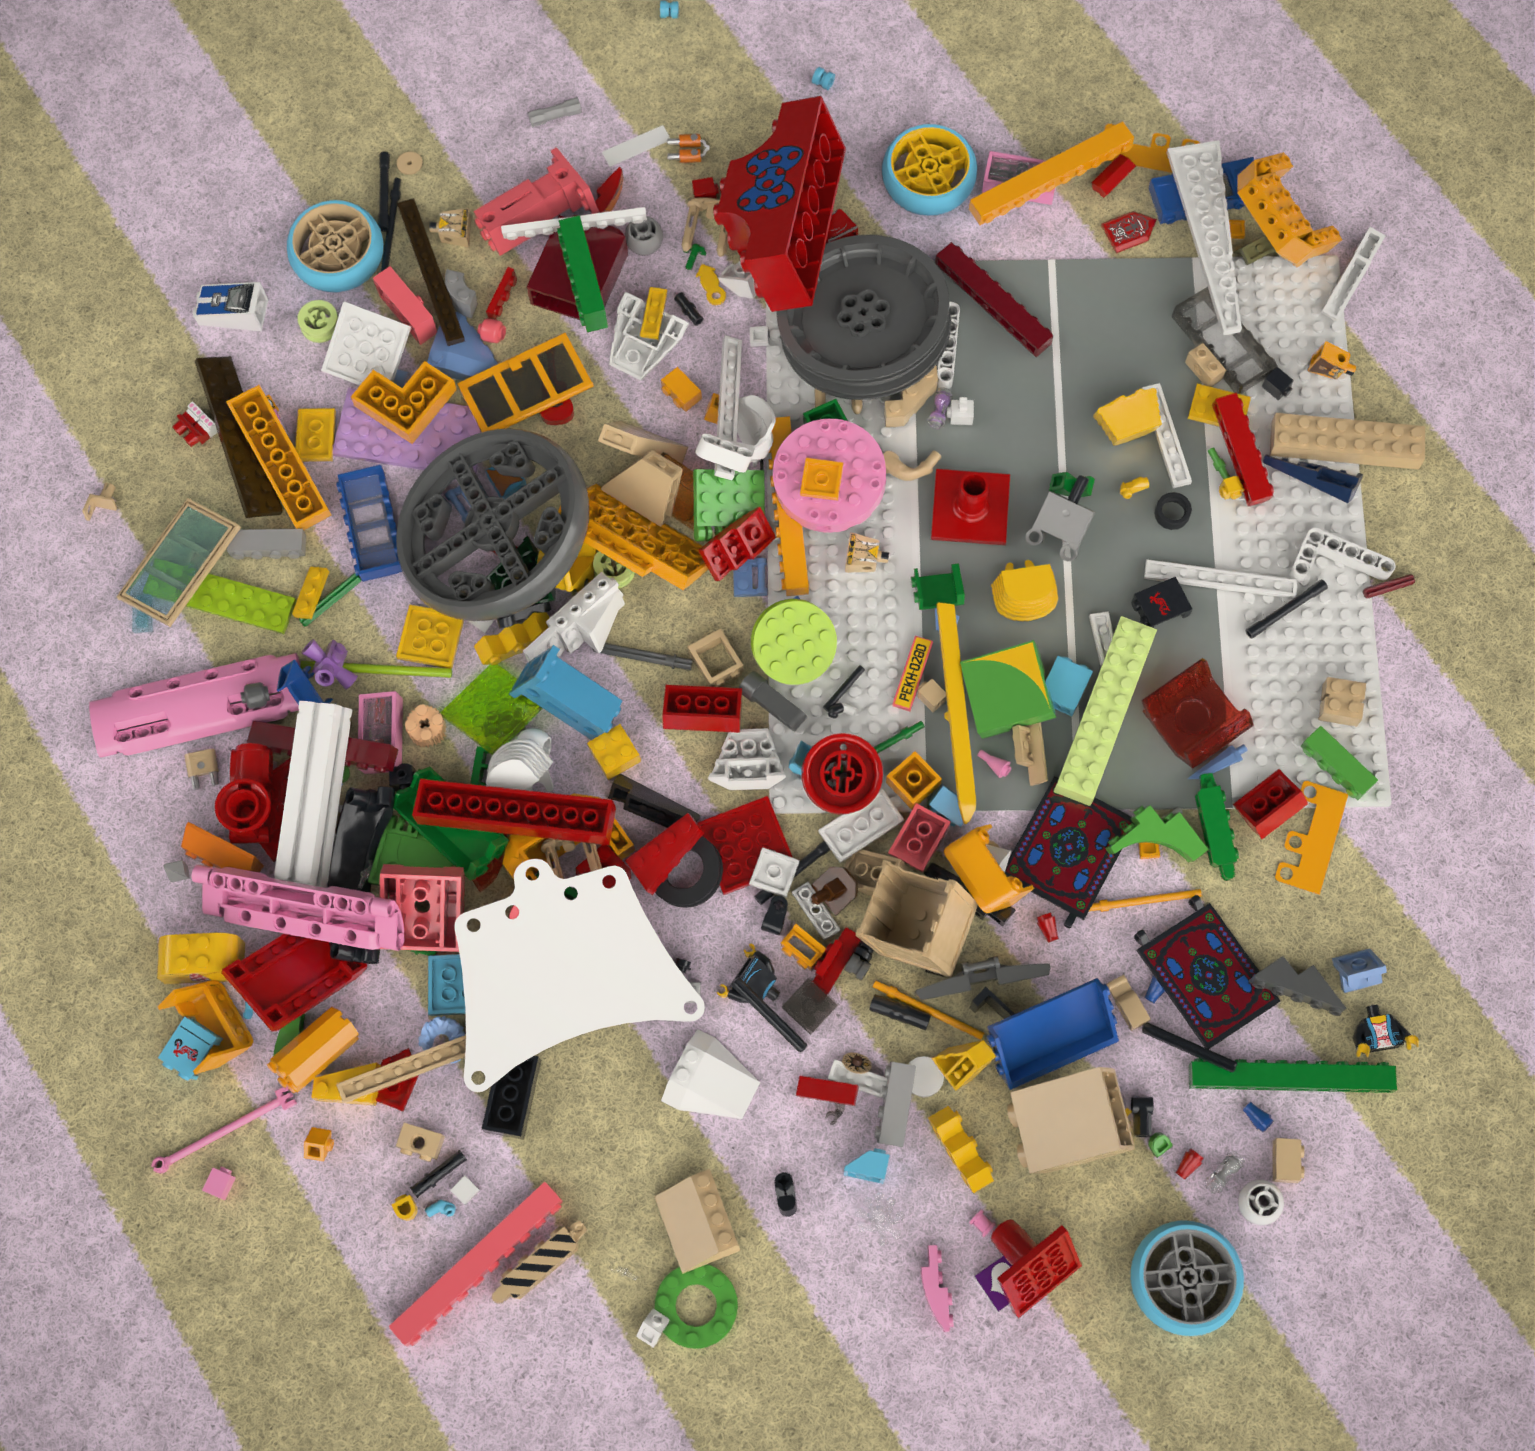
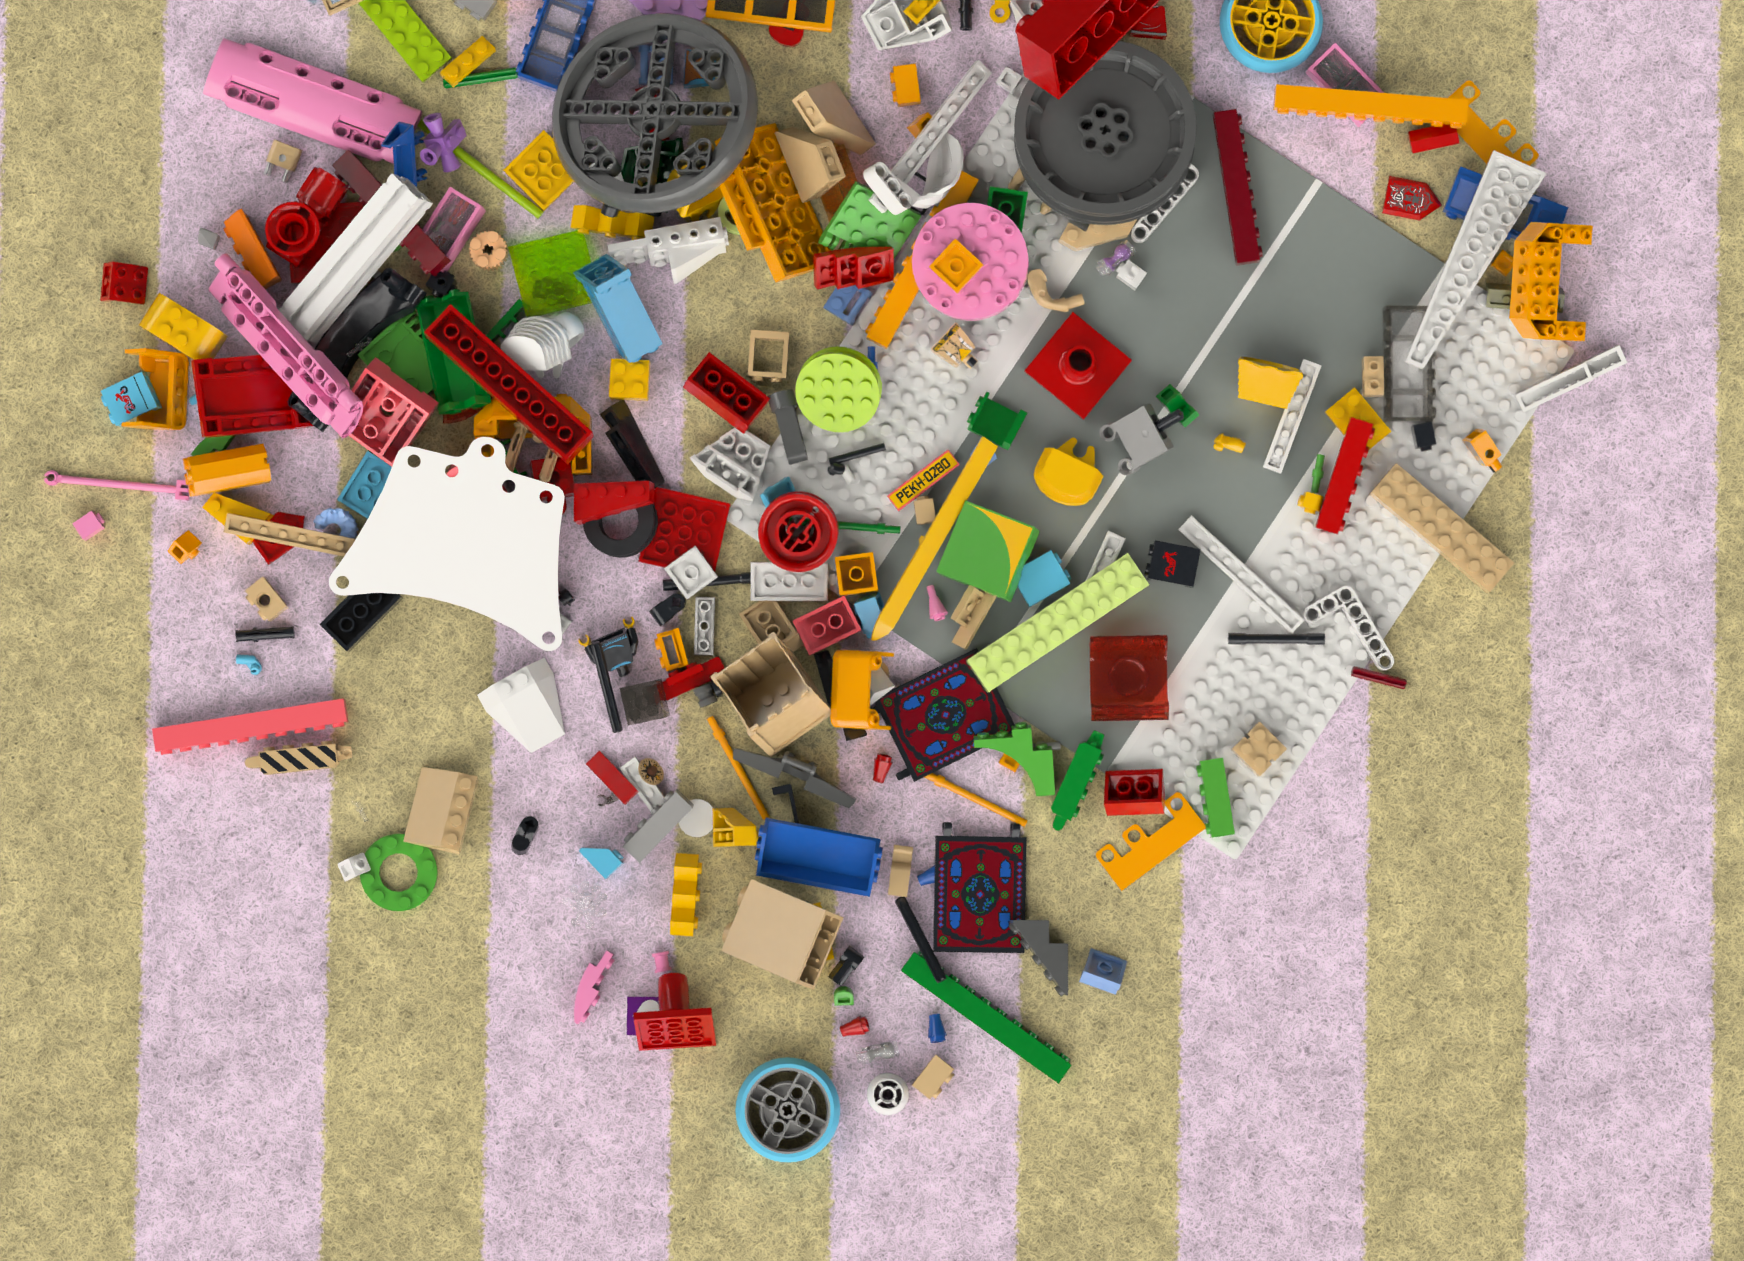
camera: 30 degrees right, 15 degrees up
dark grey head [240,682,270,709] -> none
yellow plate [391,1194,418,1221] -> none
white tile [450,1176,480,1205] -> none
dark grey axle [592,643,693,670] -> none
reddish brown piece [811,866,858,916] -> none
black axle [869,994,931,1031] -> none
black tyre [1154,492,1192,530] -> none
medium blue bar [1188,744,1248,779] -> none
dark blue wedge [1263,454,1363,503] -> none
torso [1352,1005,1419,1057] -> none
none -> red bracket [100,261,148,305]

